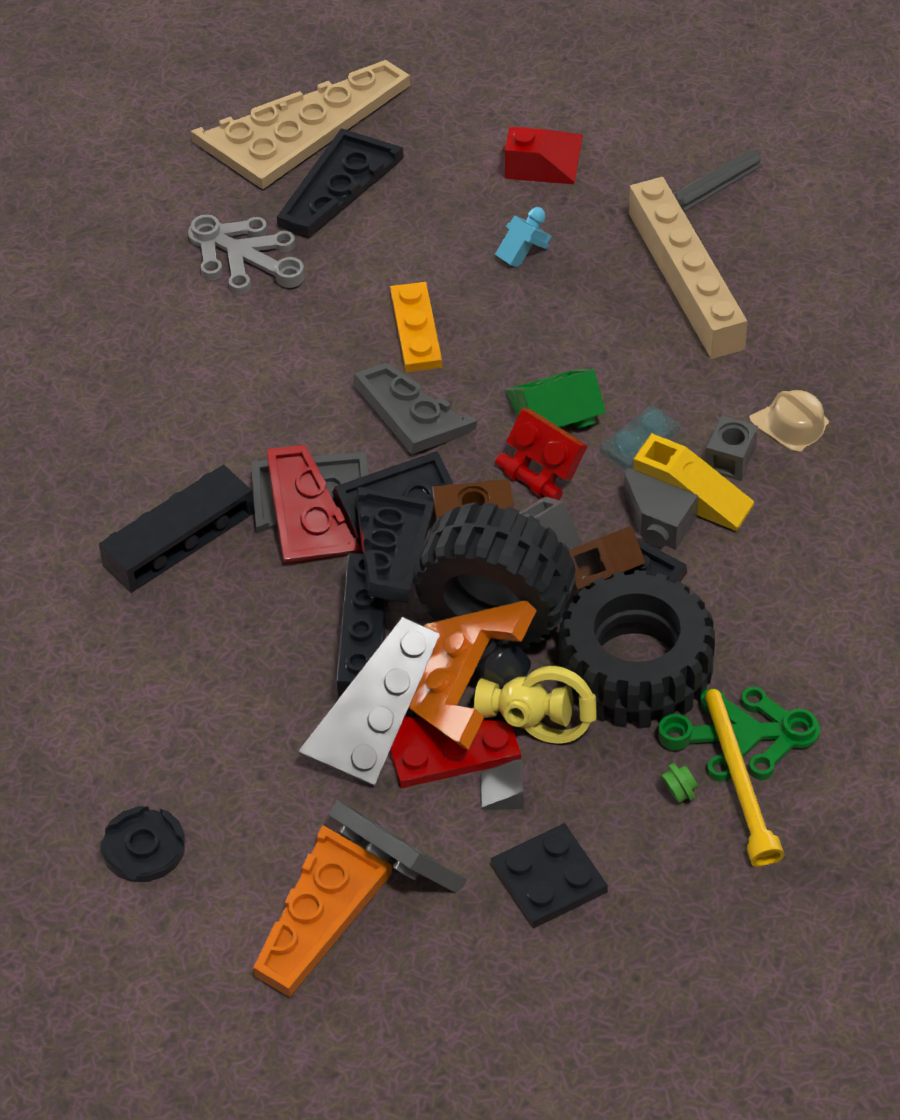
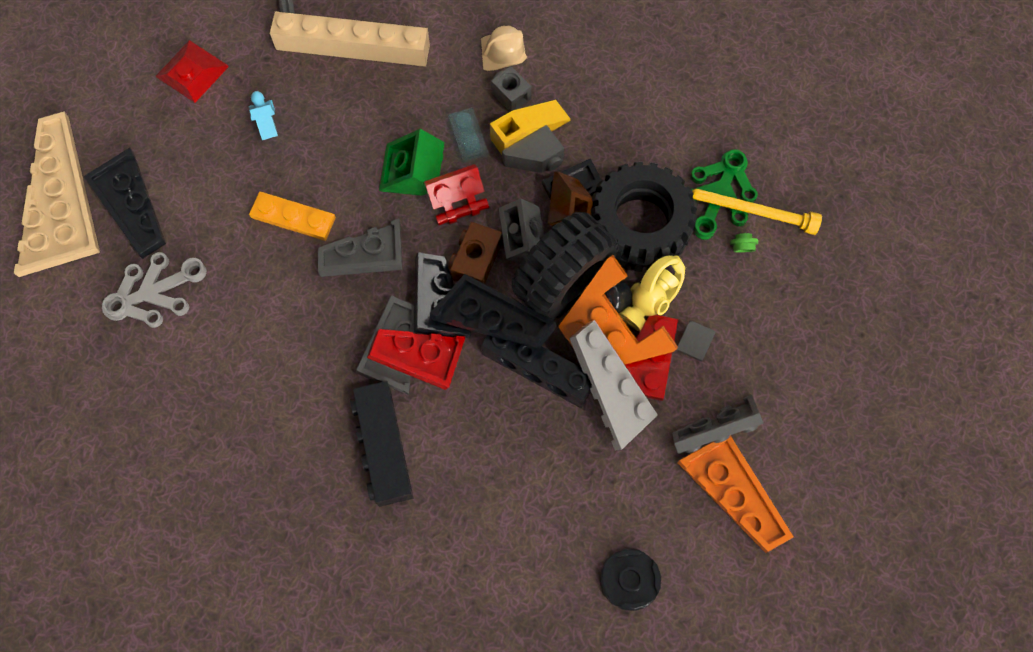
camera: 65 degrees left, 20 degrees up
black plate [491,823,608,929] -> none

